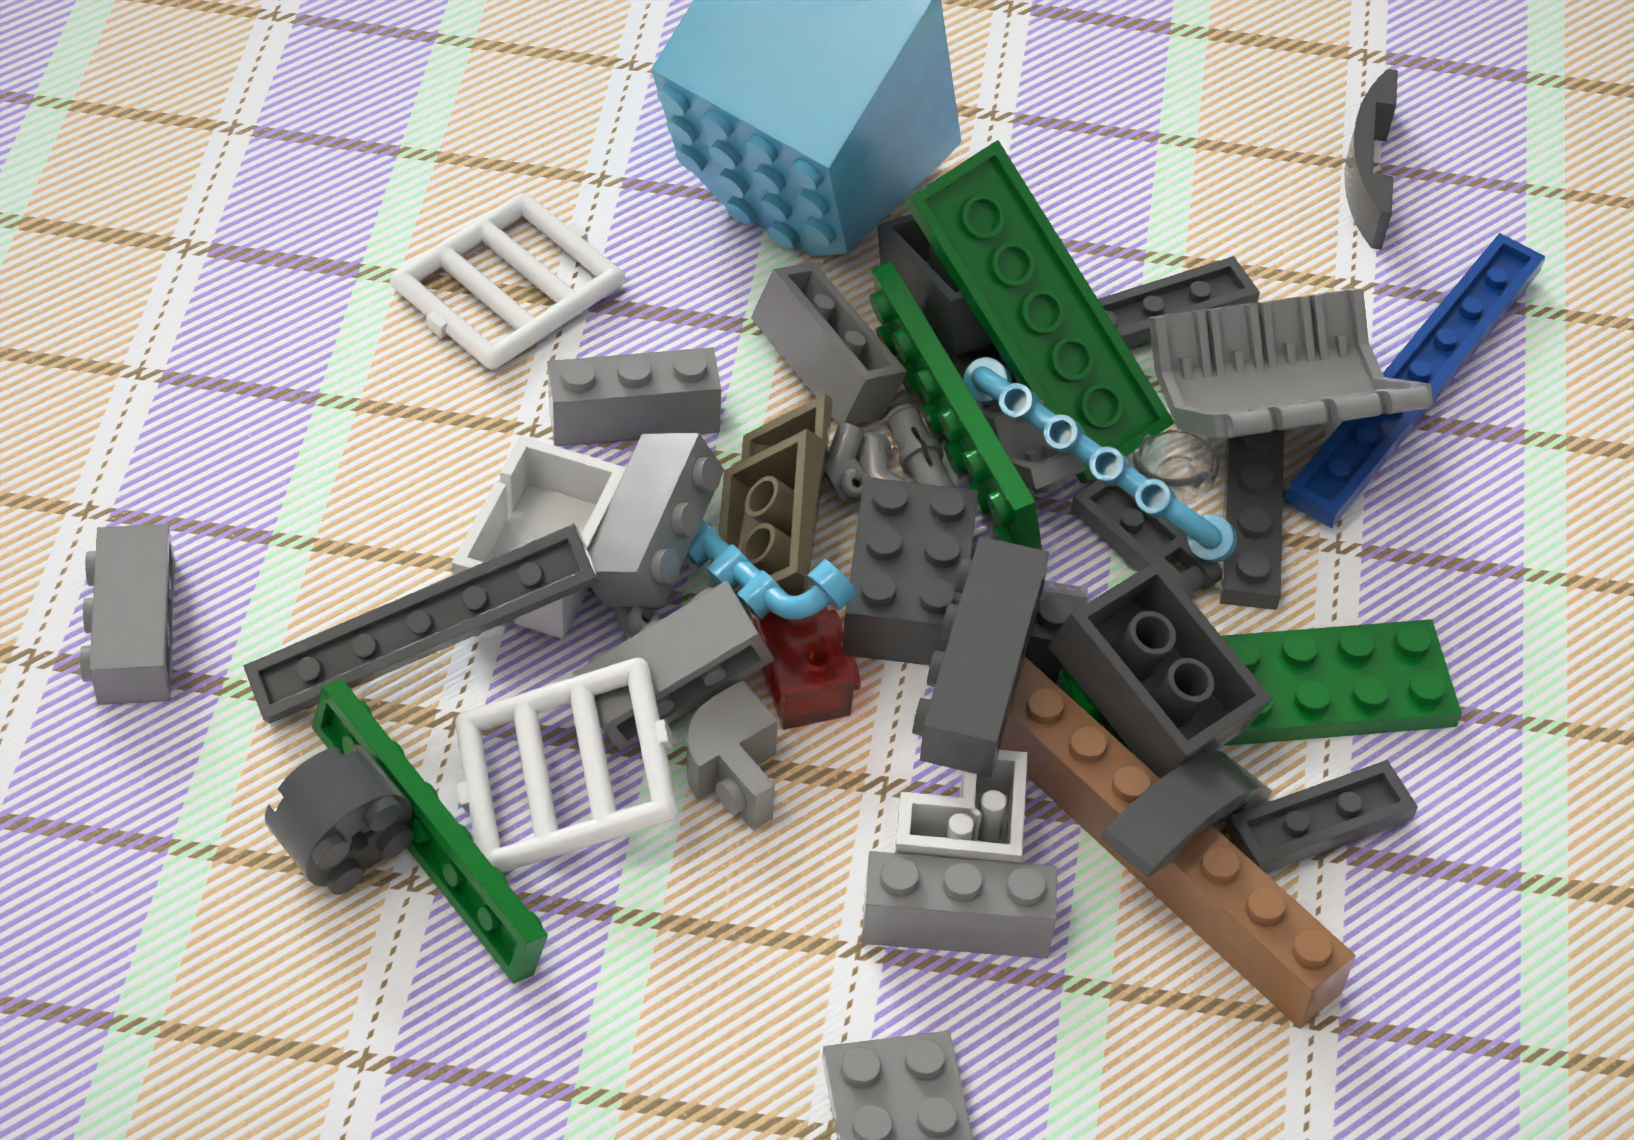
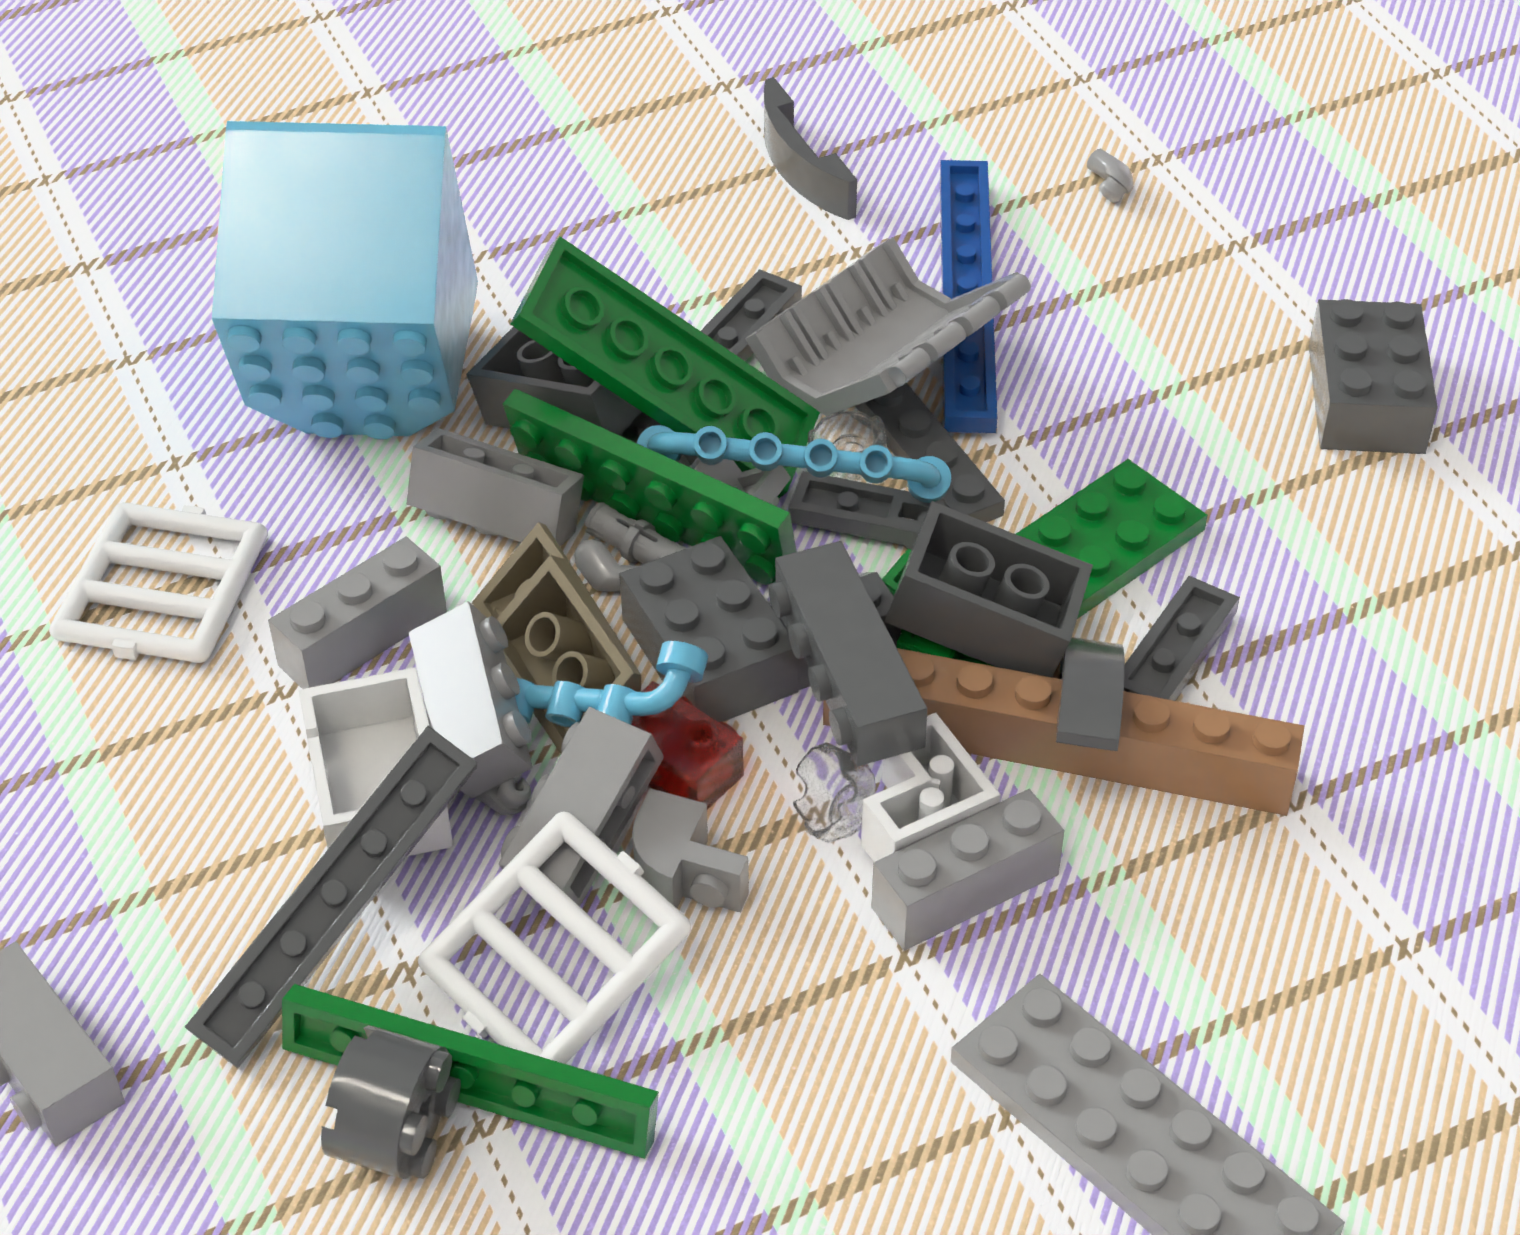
camera: 30 degrees left, 5 degrees down
light grey arm [824,422,869,503] -> none
none -> clear hair [793,742,876,843]

